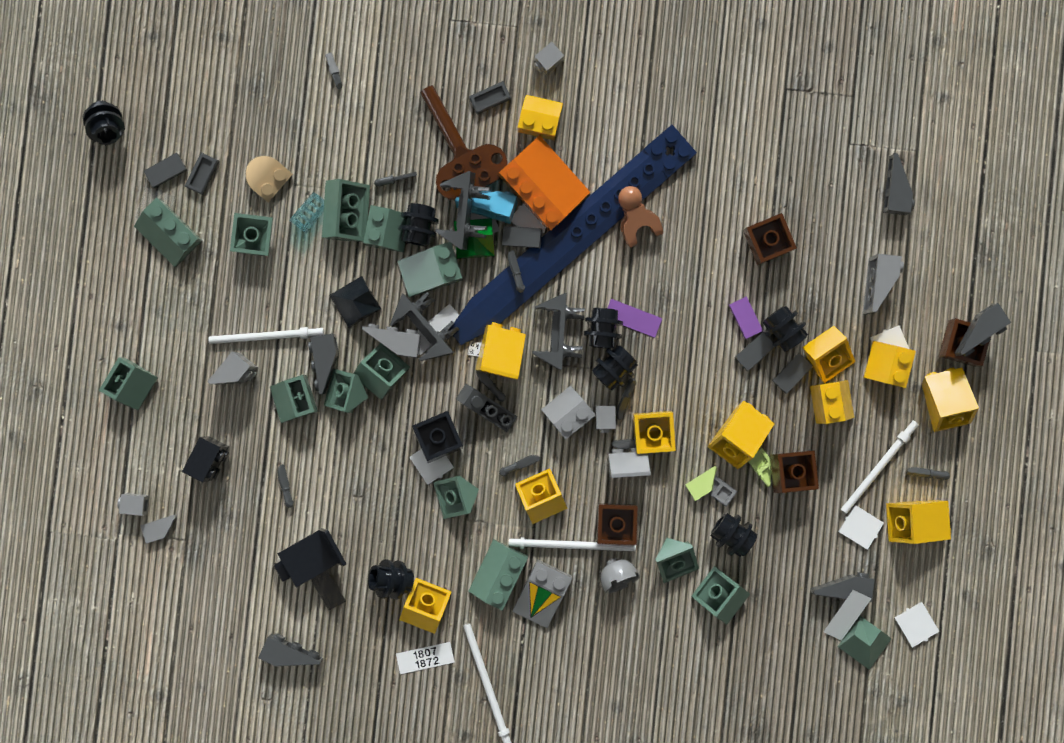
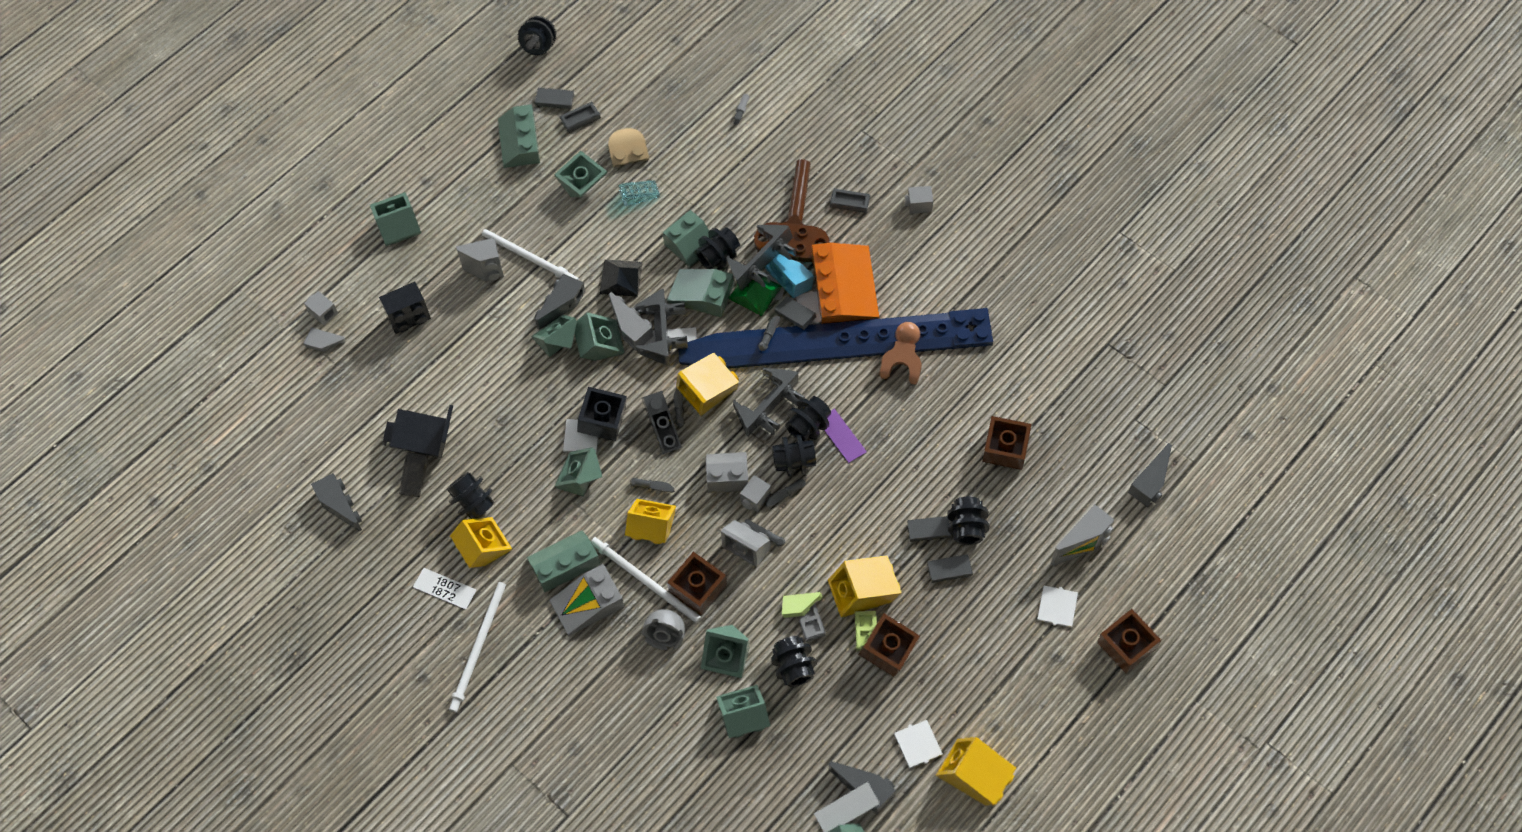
camera: 40 degrees right, 25 degrees down
sand green slope [270,375,318,423] -> none
dark grey piece [277,464,294,508] -> none
sand green slope [322,179,370,242] -> none
dark grey piece [374,172,417,187] -> none
yellow slope [517,95,563,141] -> none
yellow slope [633,411,676,454] -> none
medium lavender tile [729,296,763,339] -> none
yellow slope [802,326,856,383] -> none
yellow slope [810,380,854,424] -> none
white bar [841,420,919,514] -> none
yellow slope [863,341,916,388] -> none
dark grey piece [906,467,950,480] -> none
yellow slope [922,367,979,432] -> none
dark grey slope [955,303,1012,357] -> none

